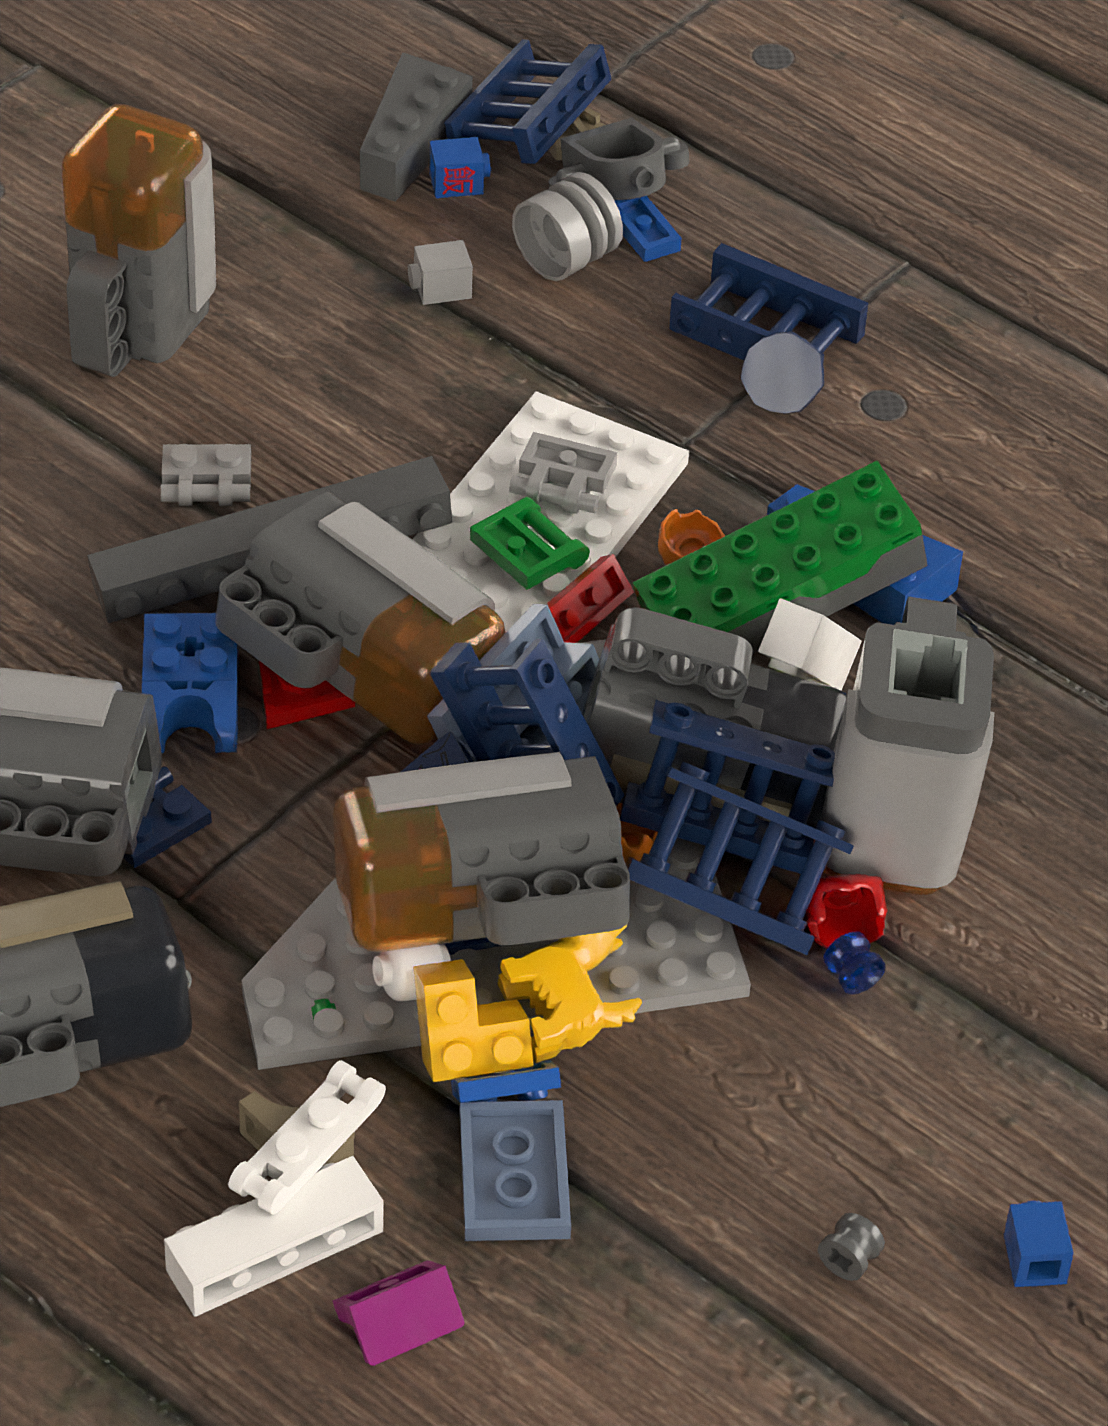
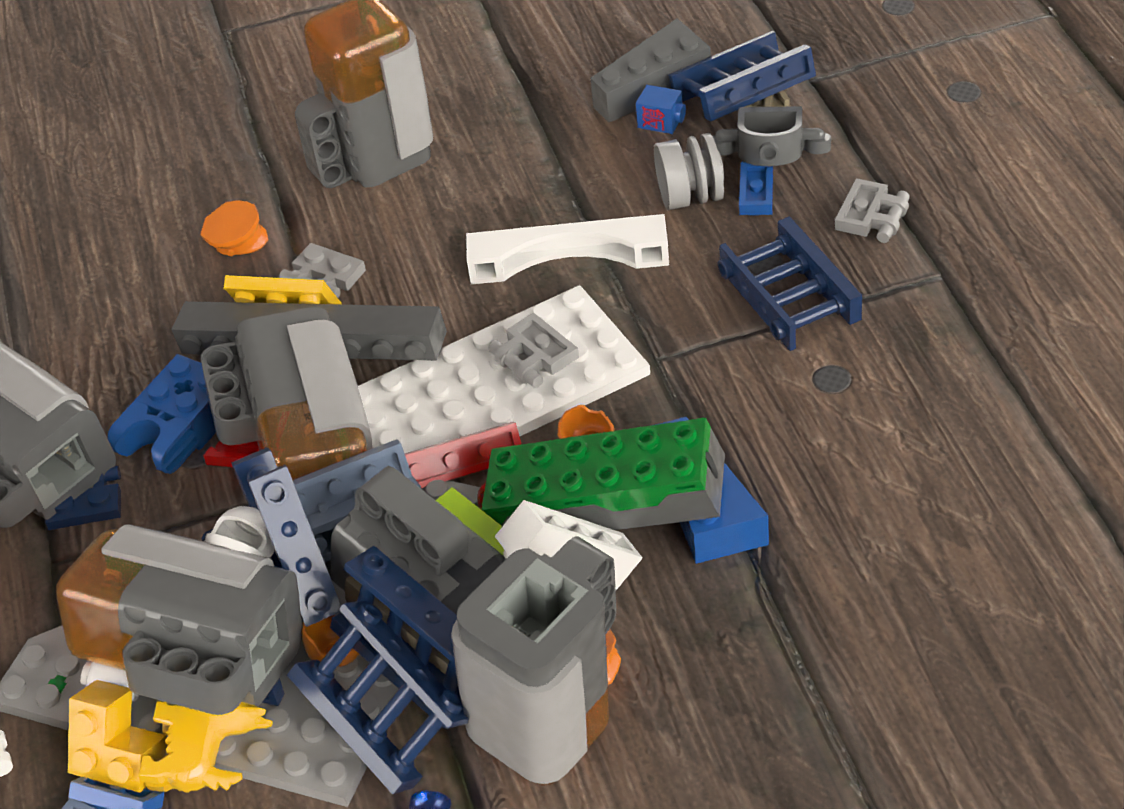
camera: 40 degrees right, 0 degrees up
light grey brick [408,240,473,305] -> none
green plate [470,497,590,590] -> none
hat [740,331,824,414] -> none
red hair [803,874,888,951] -> none
none -> orange hat [200,200,268,256]
none -> white helmet [205,506,275,558]
none -> yellow plate [224,275,342,305]
none -> white arch [466,214,669,284]
none -> light grey plate [835,178,910,243]

